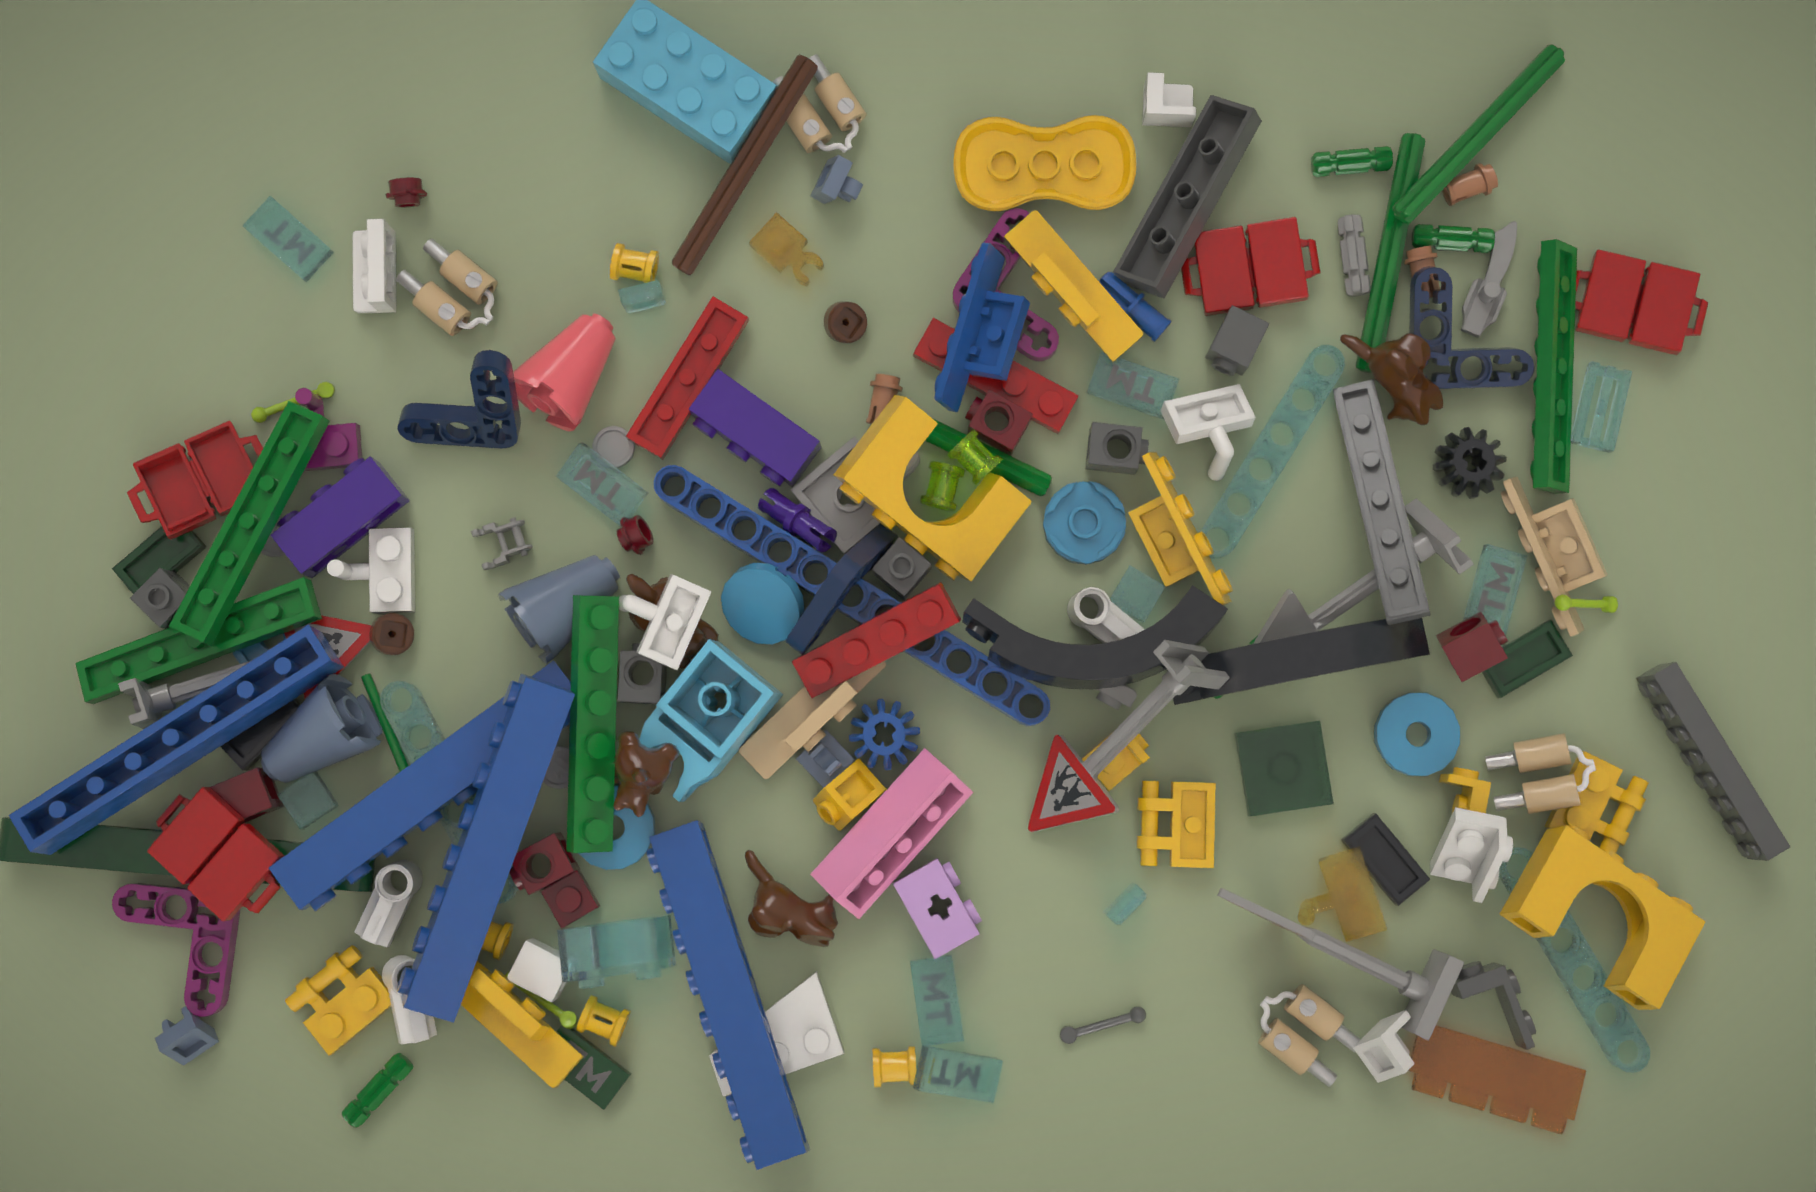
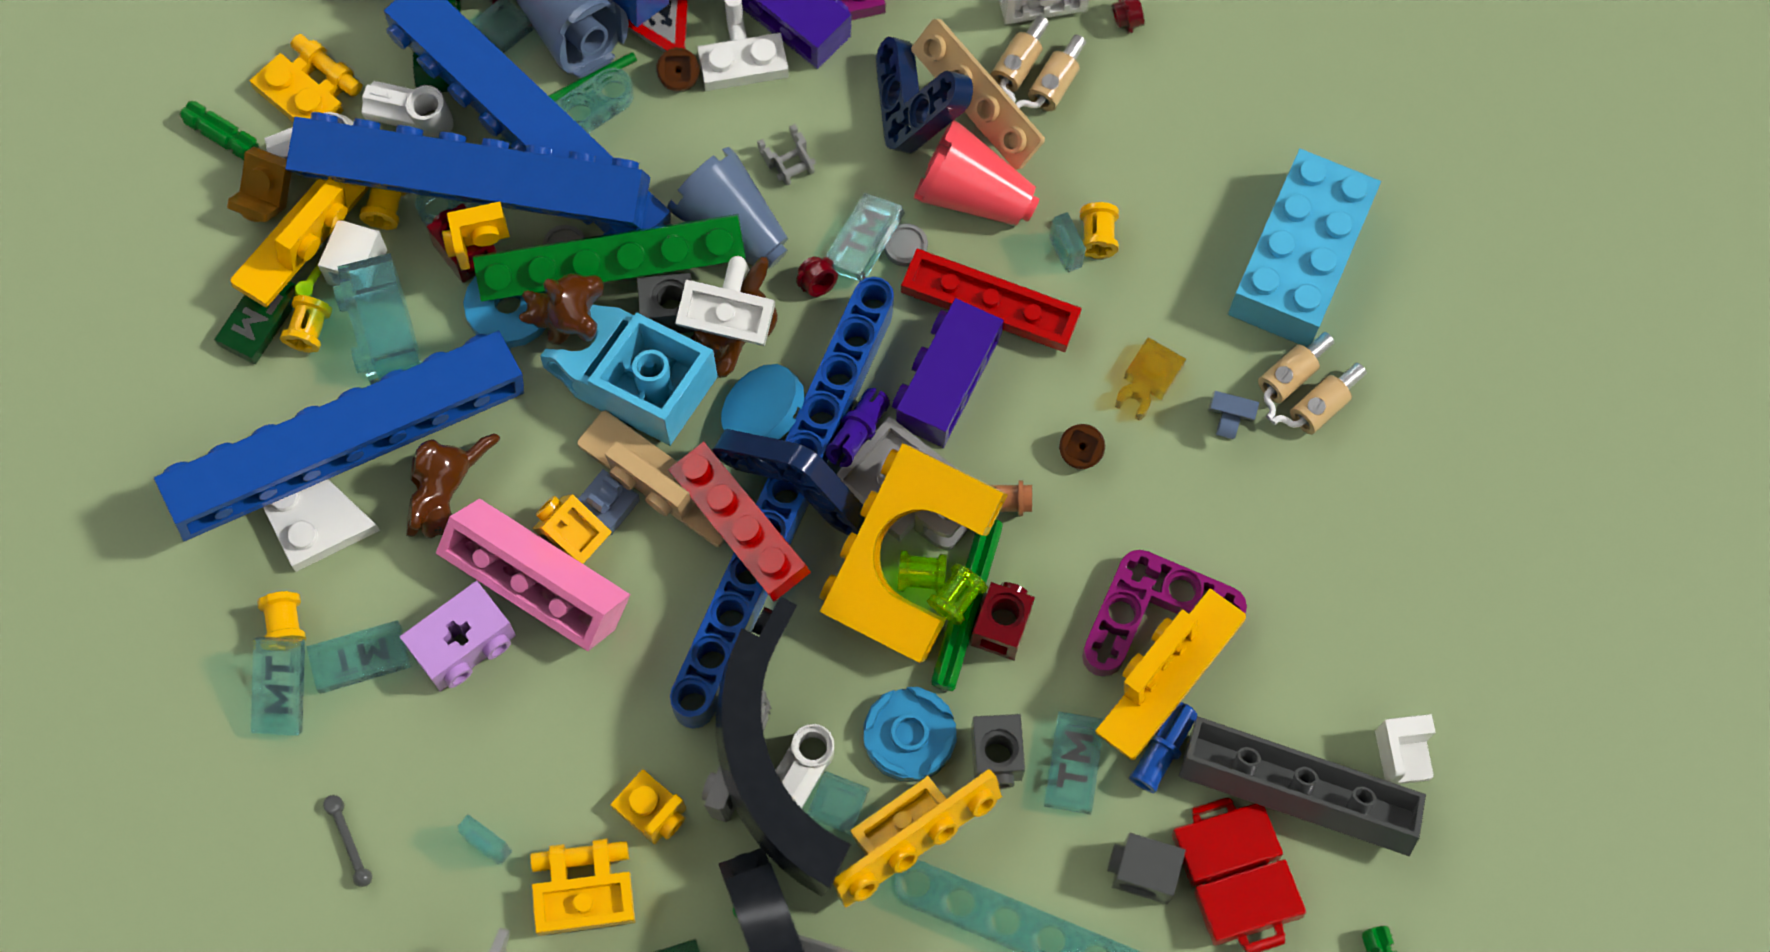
camera: 75 degrees right, 15 degrees down
dark red plate [541,870,600,929] -> none
reddish brown axle [672,54,818,275] -> none
blue gear [848,699,920,771] -> none
dark grey brick [872,537,932,601] -> none
red plate [913,318,1079,434] -> none
blue bracket [934,242,1030,412] -> none
yellow plate [954,115,1136,211] -> none
light grey piece [1028,640,1230,832] -> none
white plate [1161,384,1256,481] -> none
none -> pearl gold bracket [227,147,292,222]
none -> yellow bracket [442,202,510,271]
none -> tan bracket [911,19,1045,169]

